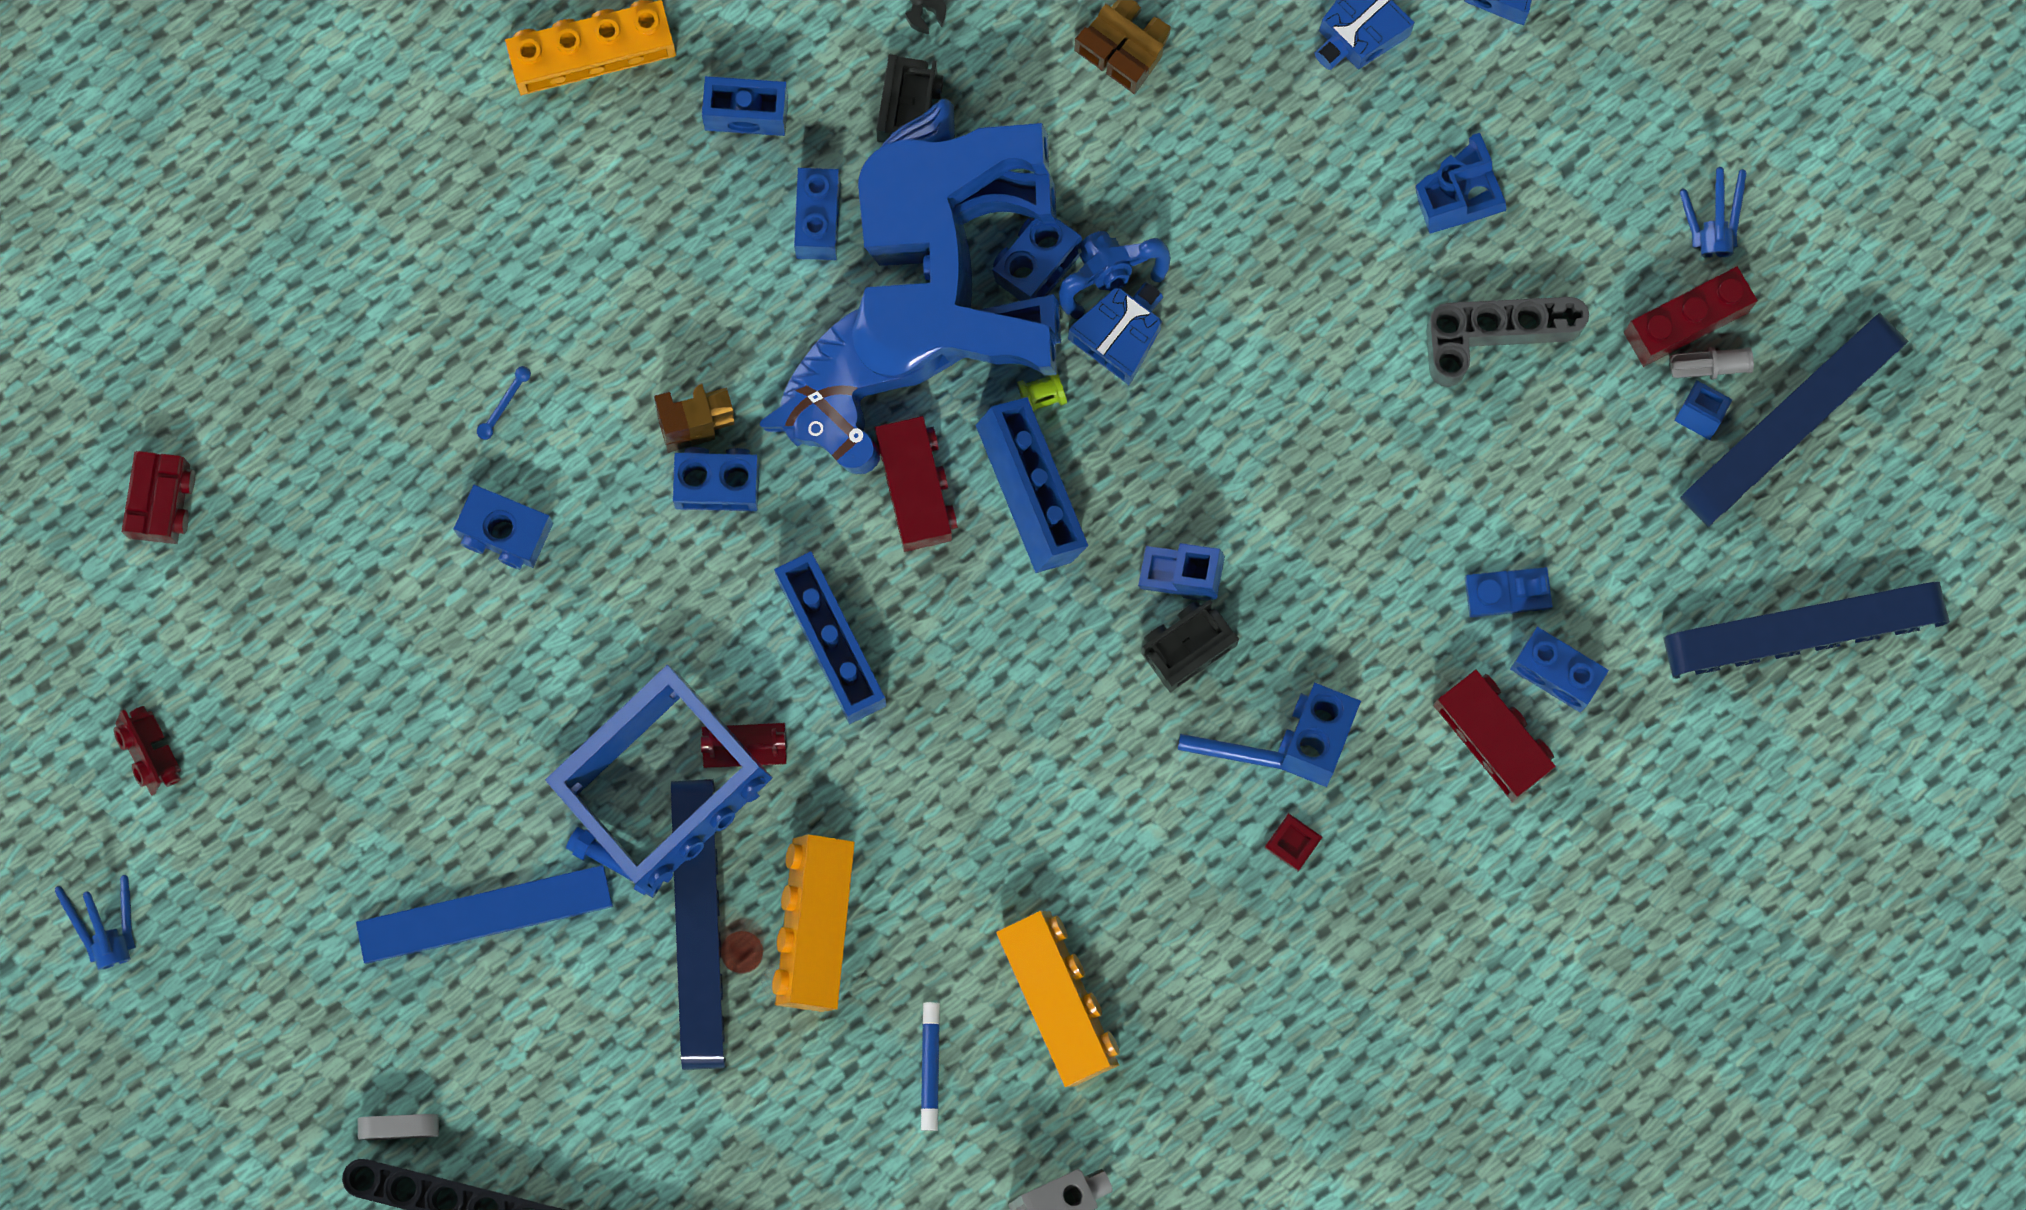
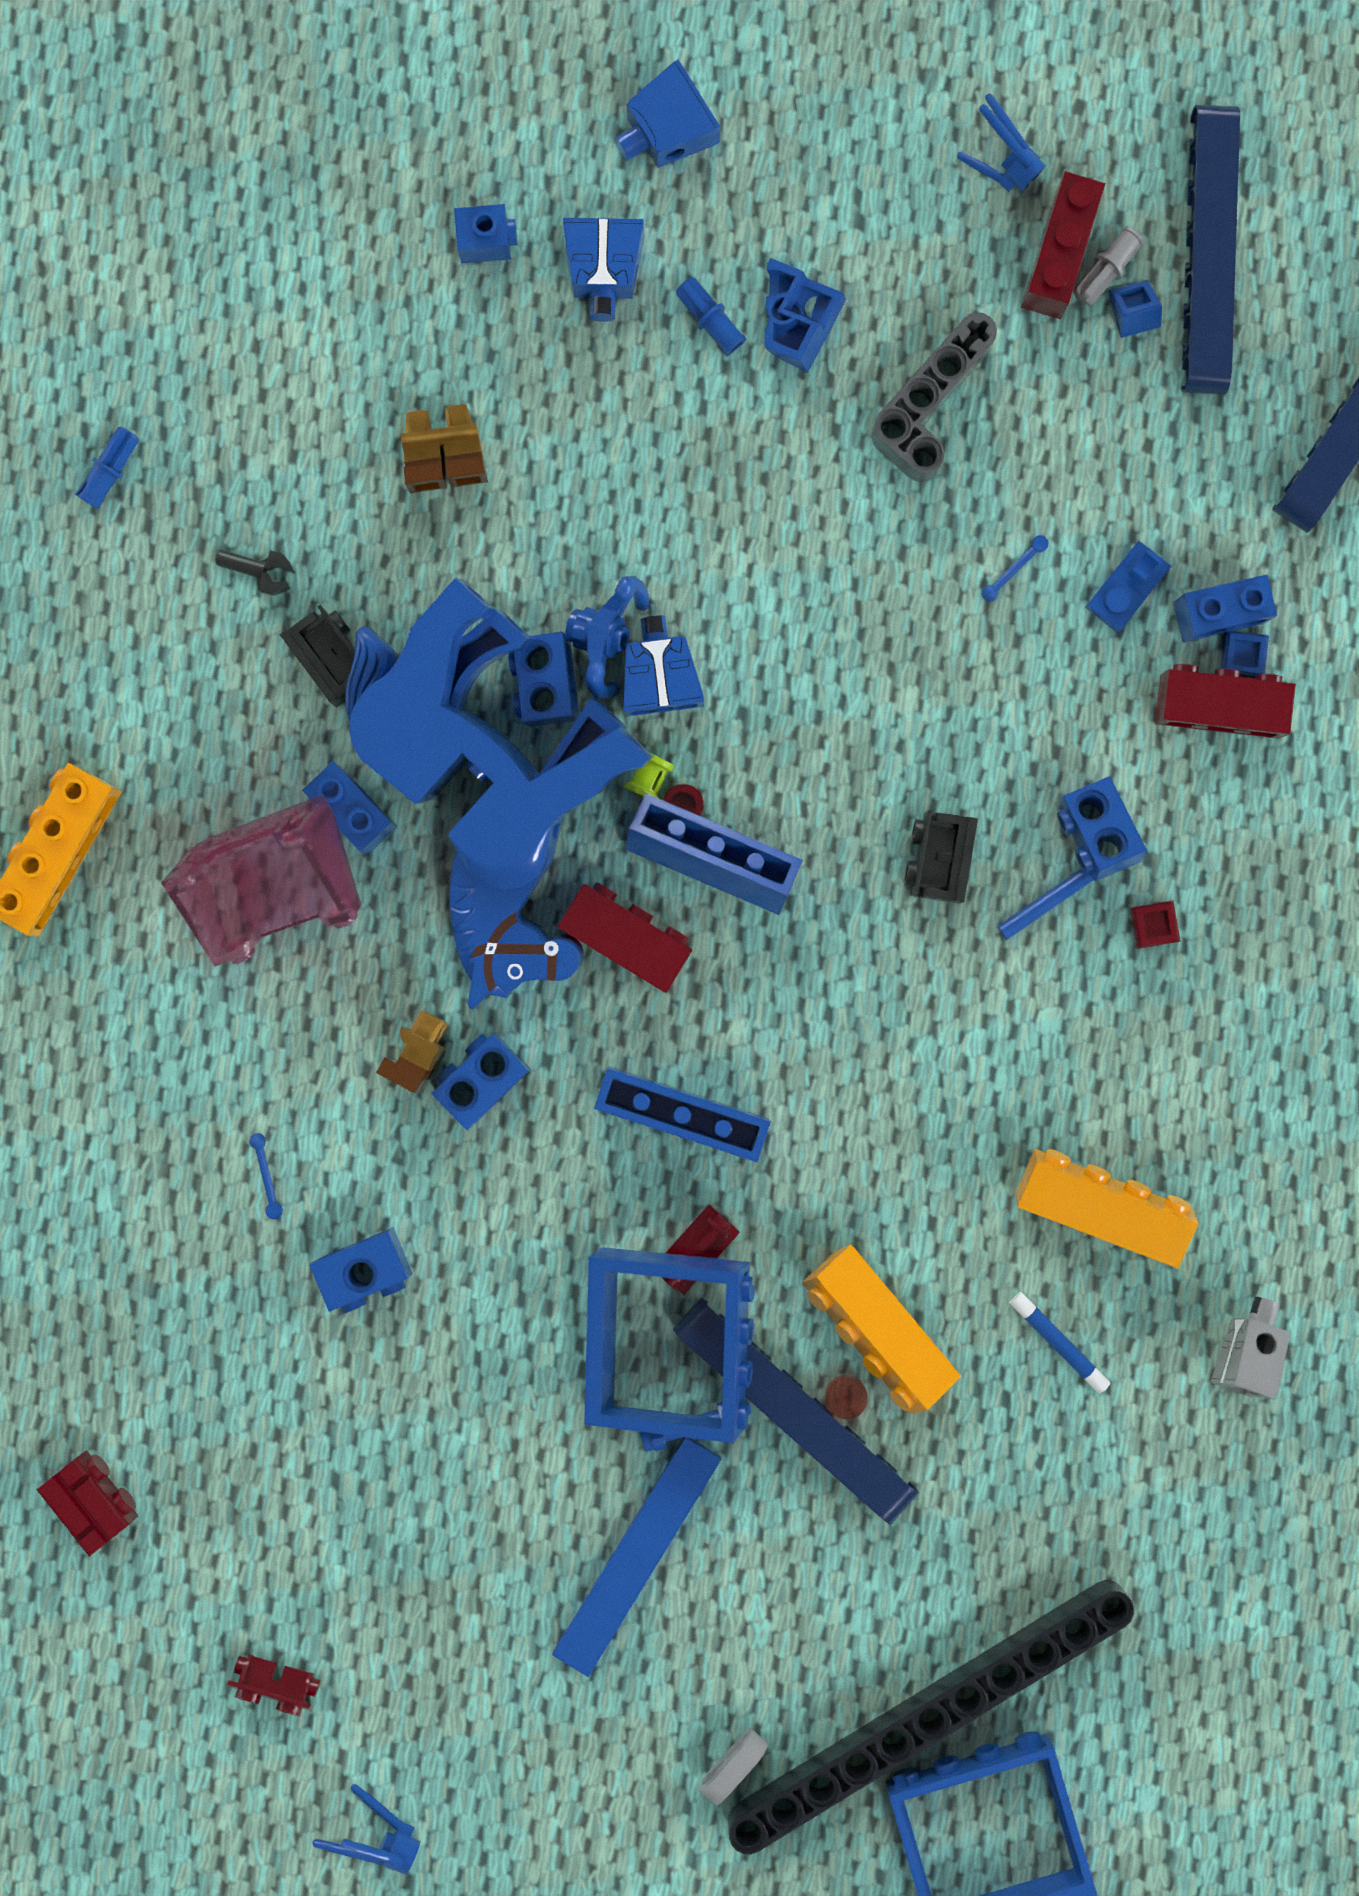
camera: 40 degrees left, 10 degrees up
blue brick [702,76,788,136] -> none
blue brick [1138,543,1225,601] -> none
none -> clear pink windscreen [161,796,361,967]
none -> dark red tile [663,784,704,816]
none -> blue axle [676,277,747,356]
none -> blue hinge [981,535,1049,602]
none -> blue tile [1221,631,1269,678]

